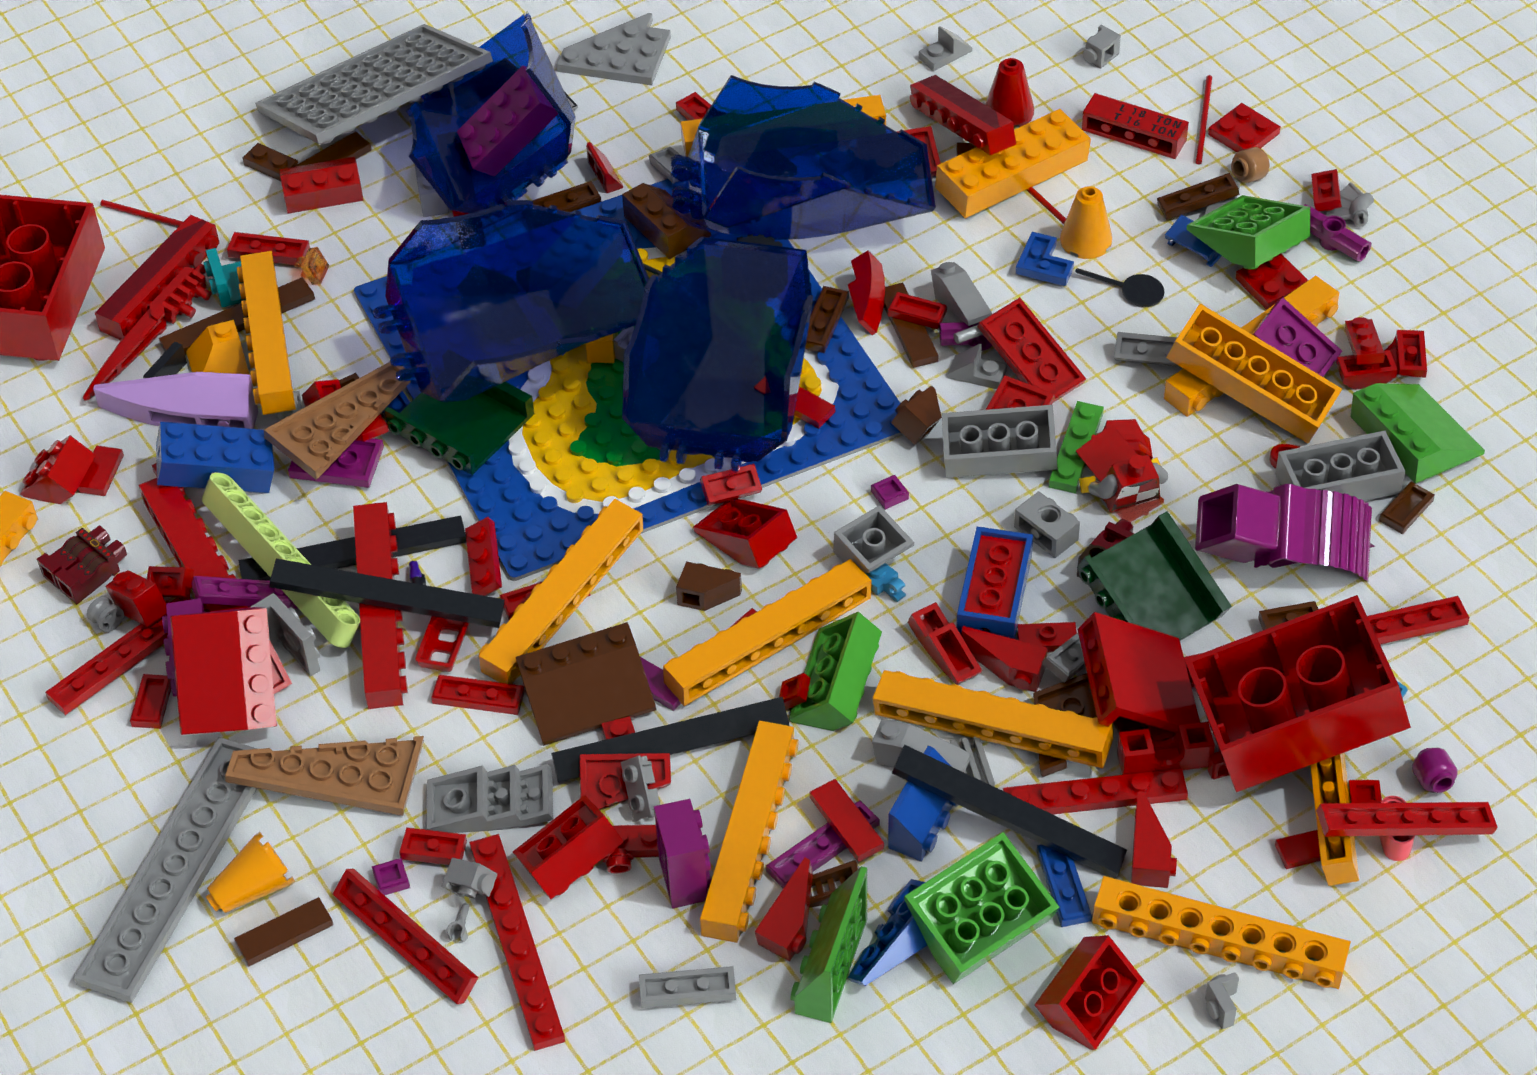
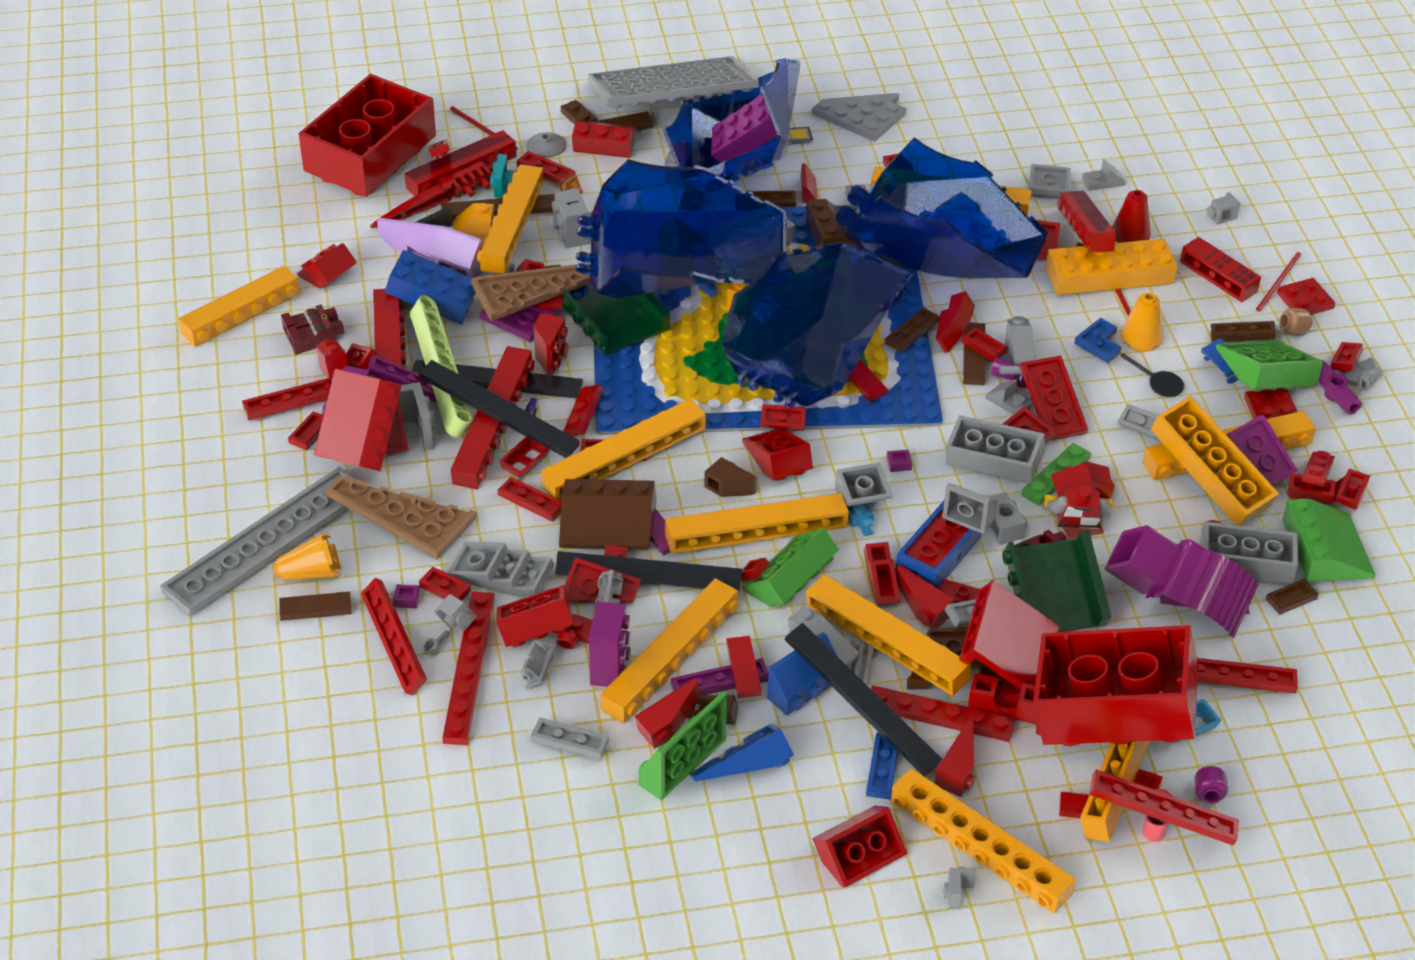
camera: 20 degrees right, 5 degrees down
red tile [78,445,124,496] -> none
light grey wheel [87,596,124,632] -> none
reddish brown slope [891,385,942,445] -> none
bright green slope [904,832,1060,985] -> none
none -> red plate [429,139,450,159]
none -> light grey hinge [521,639,556,689]
none -> light grey dish [527,132,565,158]
none -> red slope [534,313,569,375]
none -> light grey brick [552,188,590,248]
none -> light grey slope [942,483,998,534]
none -> light grey plate [1029,164,1070,198]

